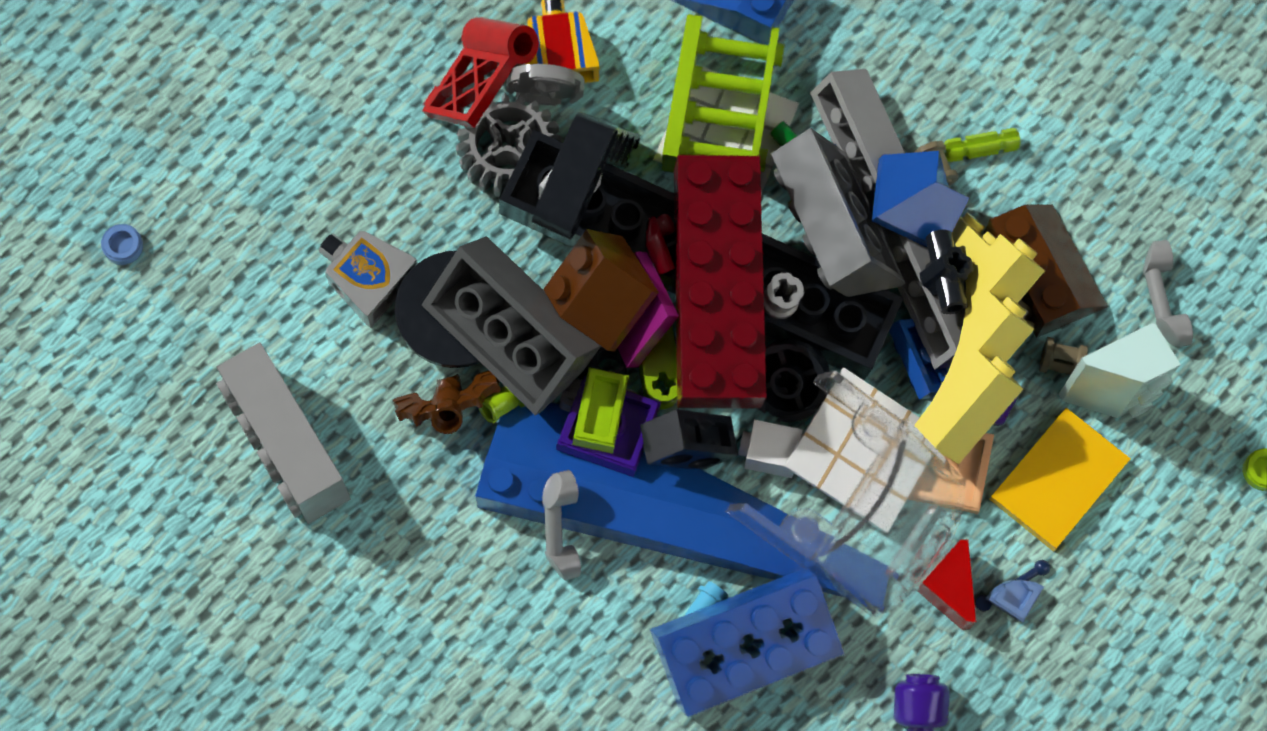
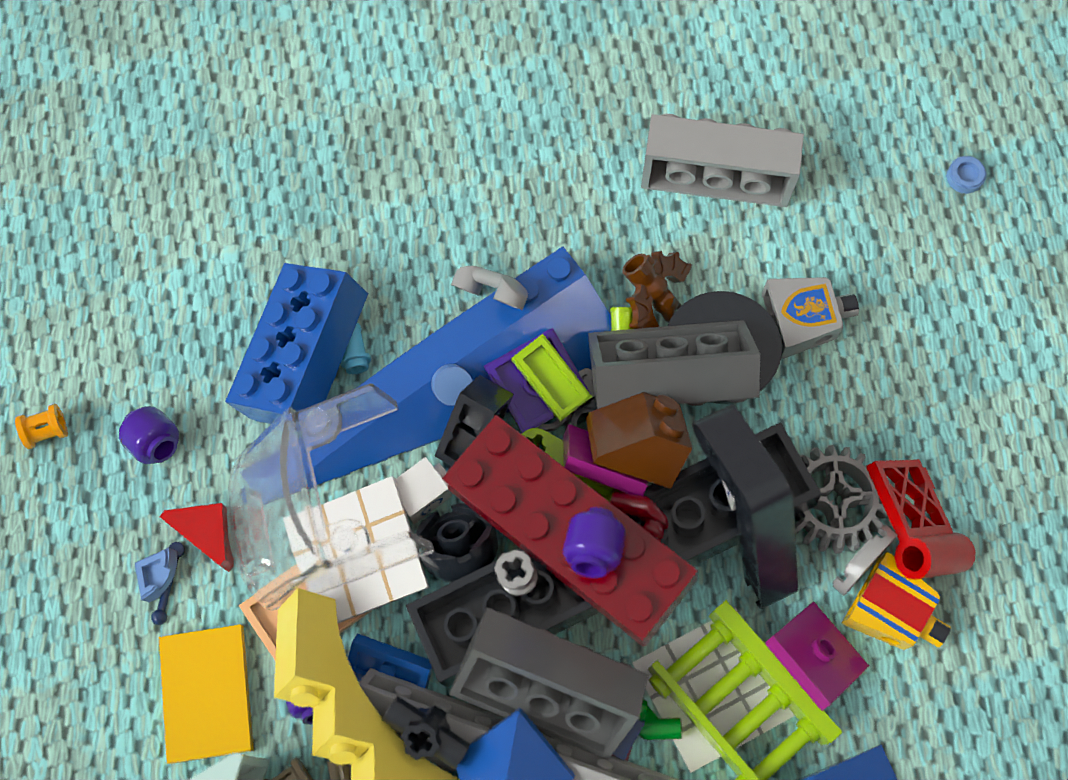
camera: 135 degrees right, 0 degrees up
none -> medium blue tile [431,364,472,406]
none -> dark purple head [563,507,626,578]
none -> magenta plate [765,601,869,711]

